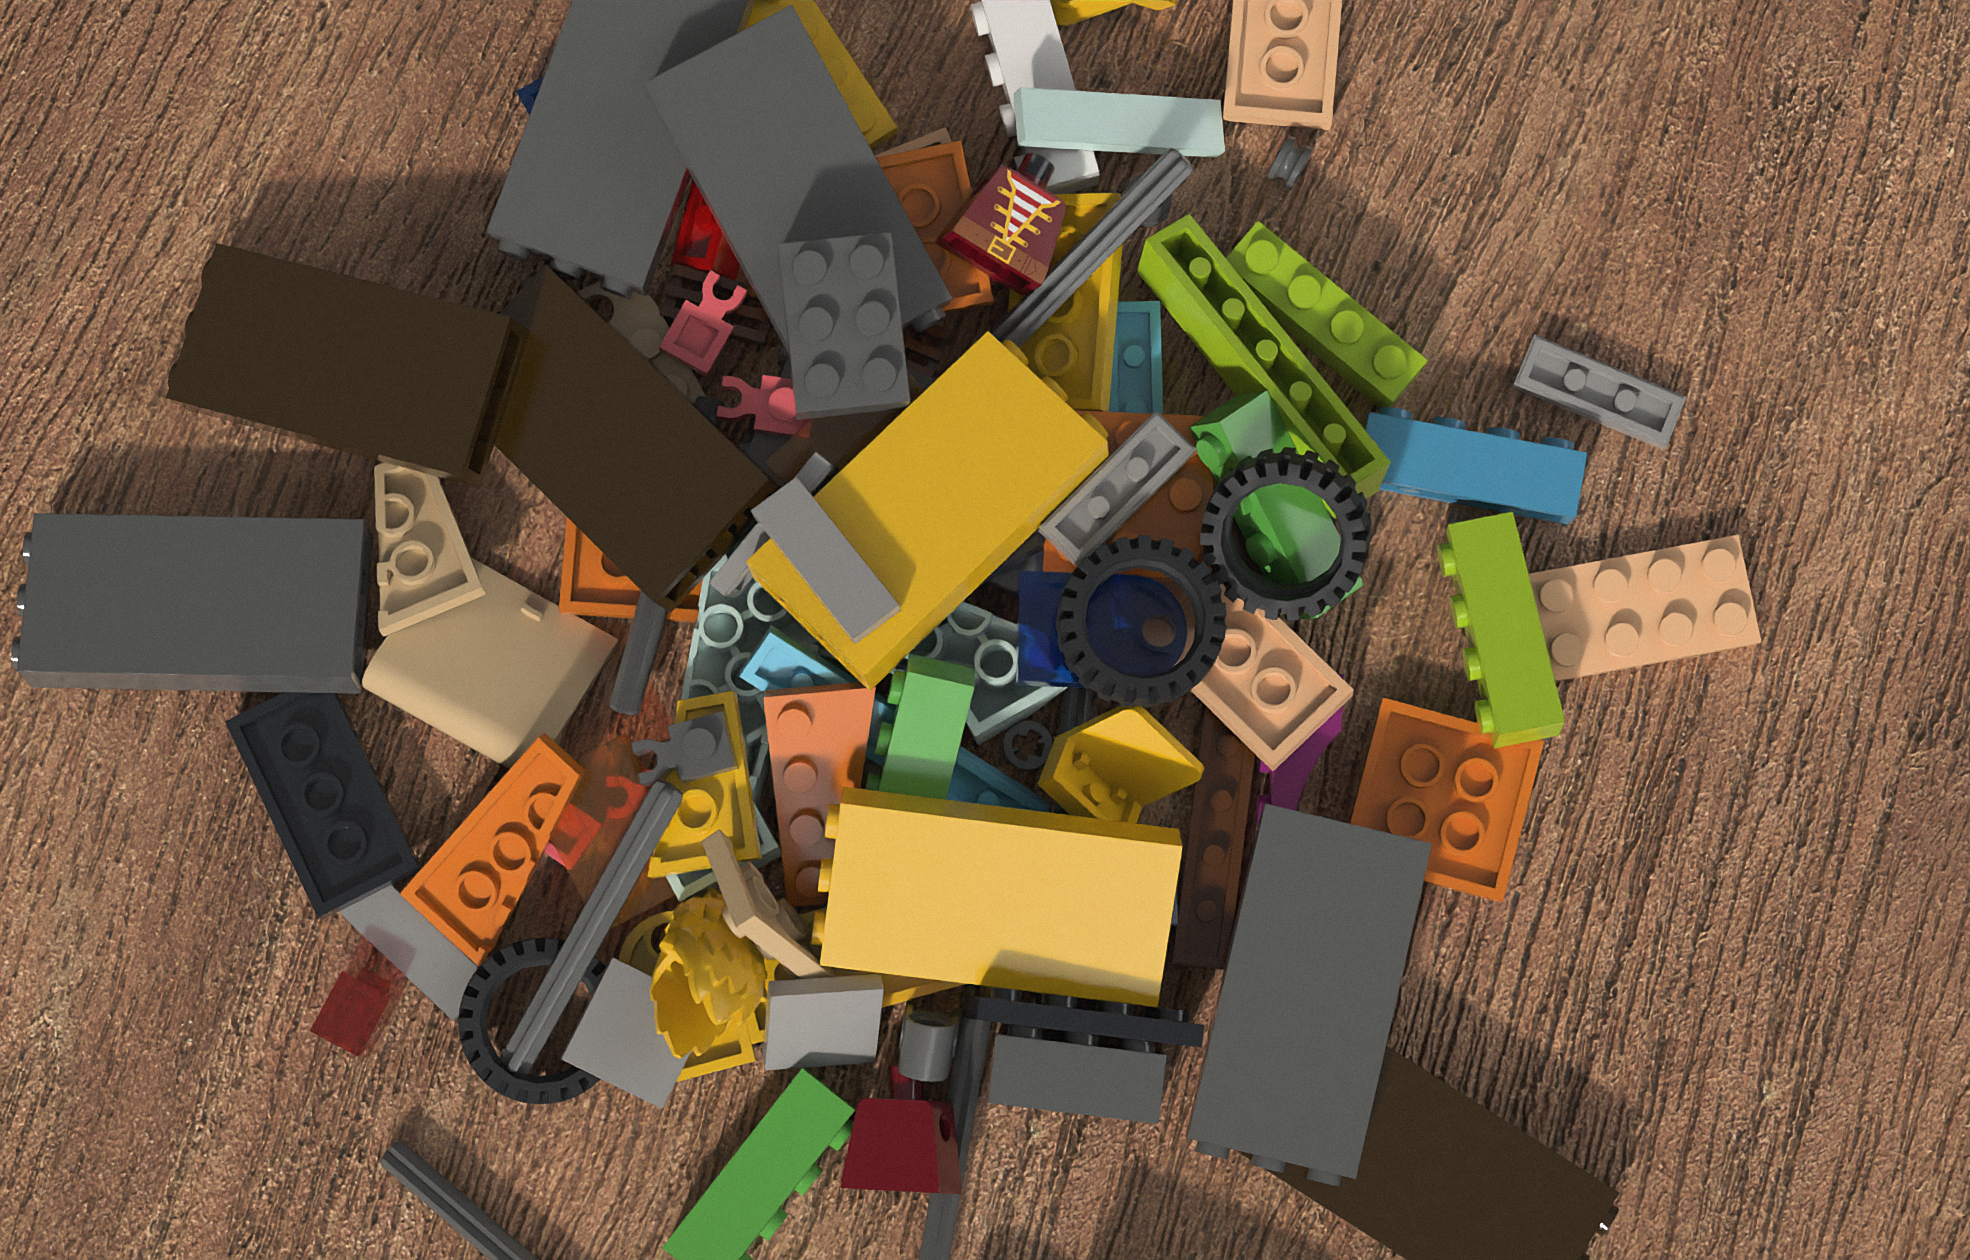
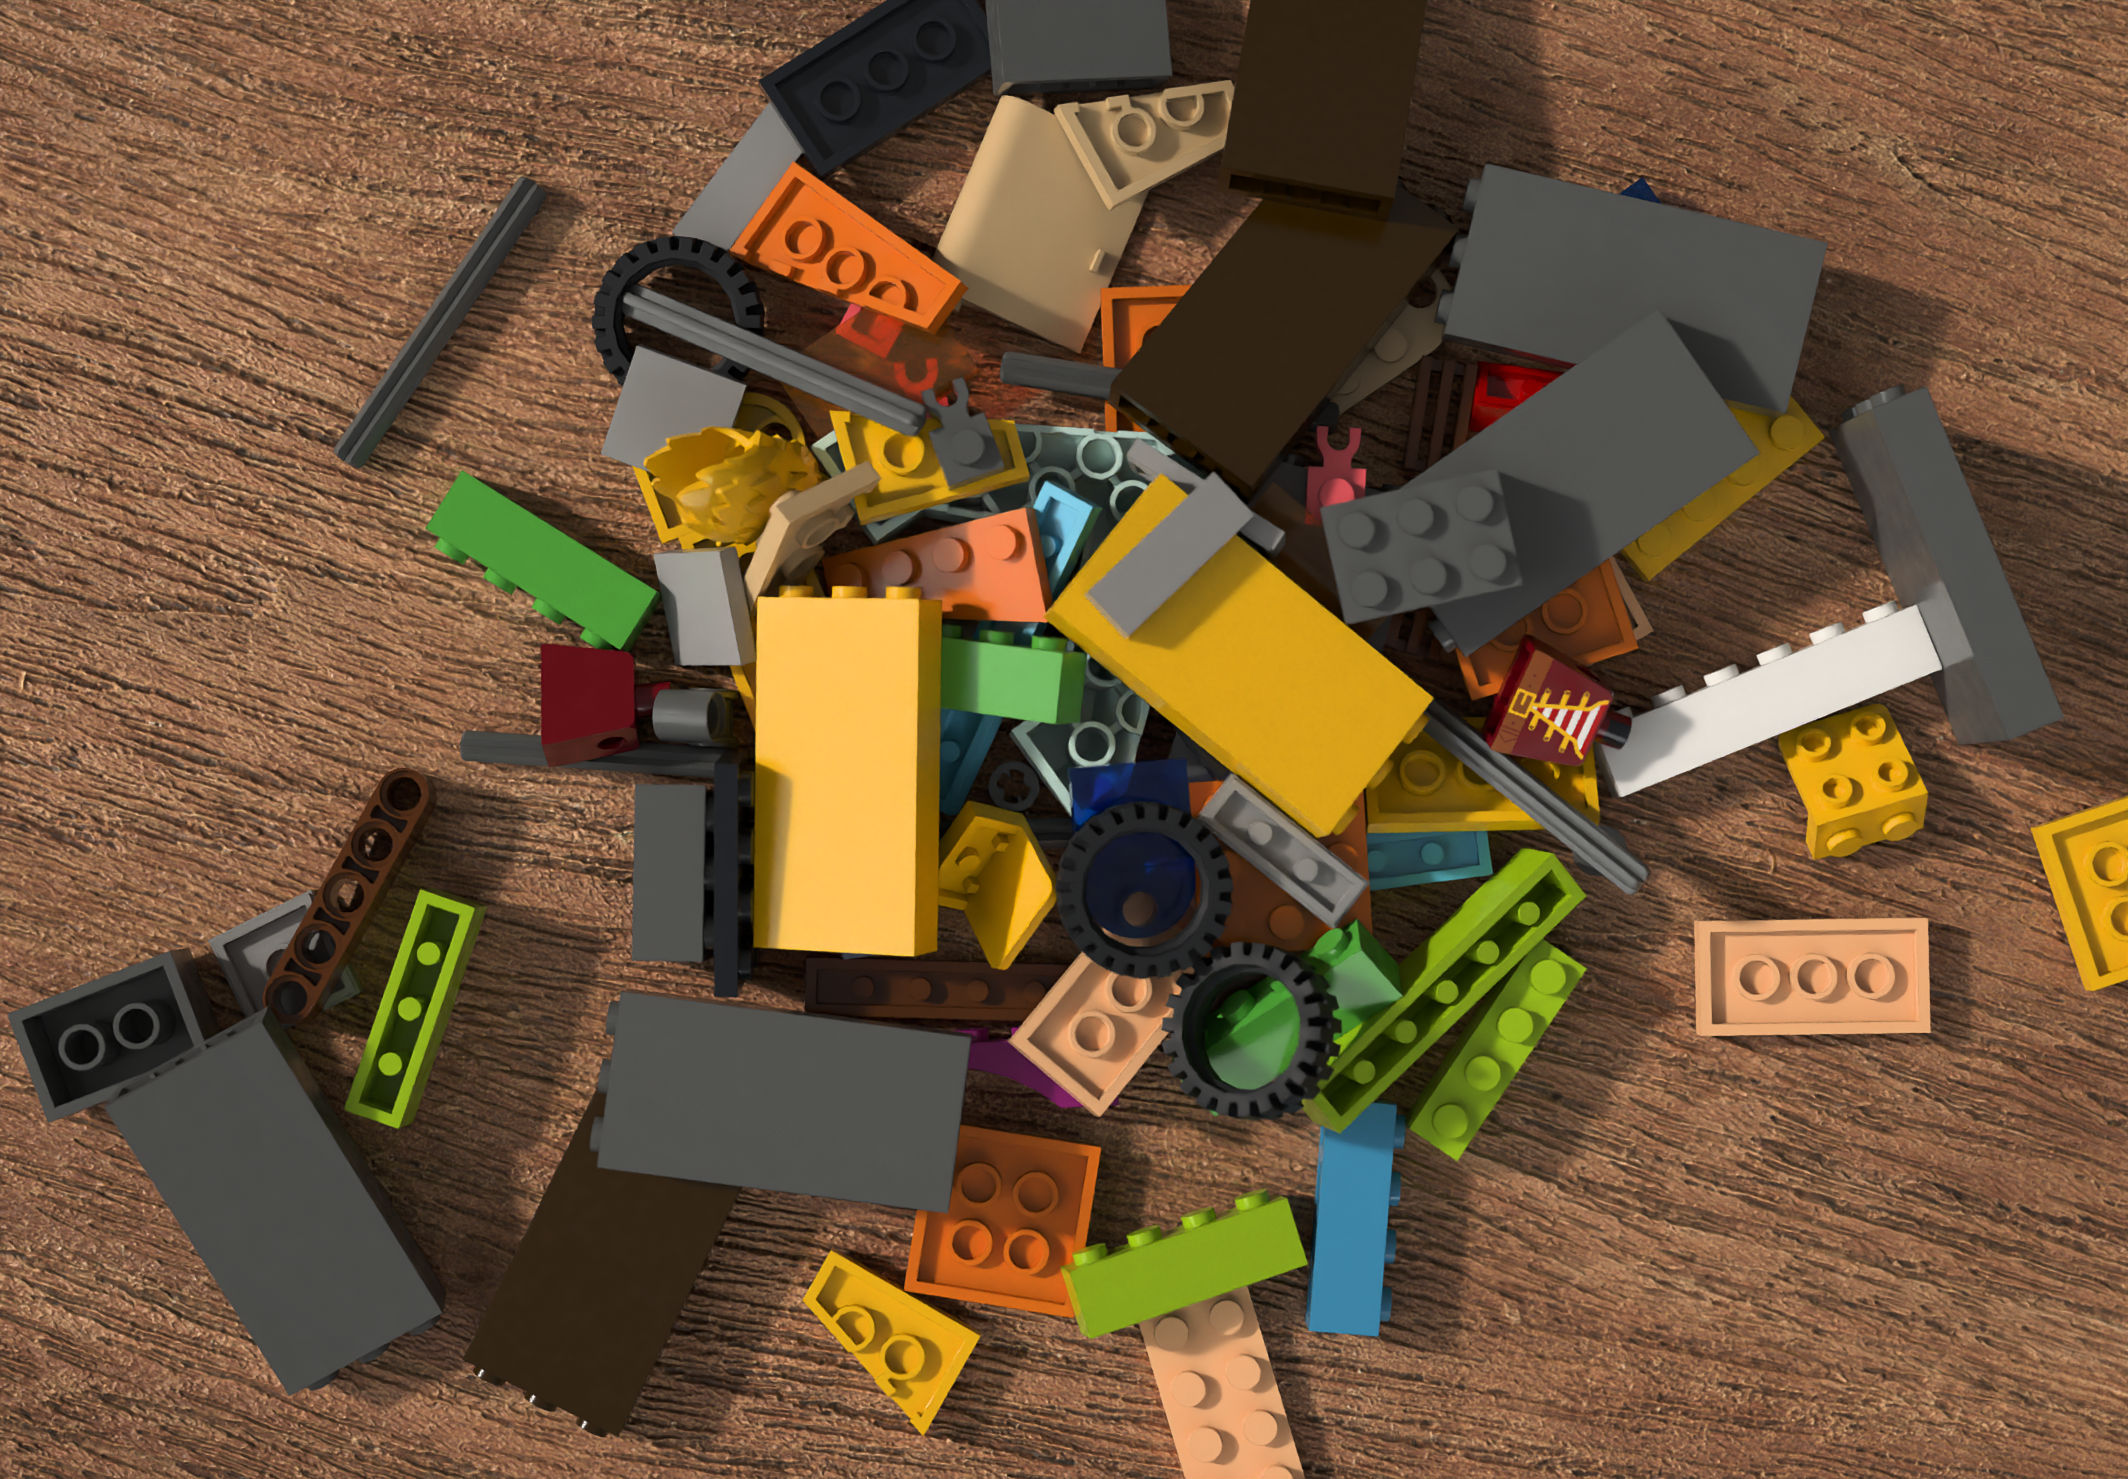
camera: 80 degrees right, 5 degrees up
clear red brick [310,967,401,1057] -> none
coral plate [659,270,747,377] -> none
light aqua tile [1014,87,1225,158] -> none
dark grey bush [1267,135,1315,190] -> none
light grey tile [1512,334,1687,450] -> none
none -> yellow wing [803,1247,981,1436]

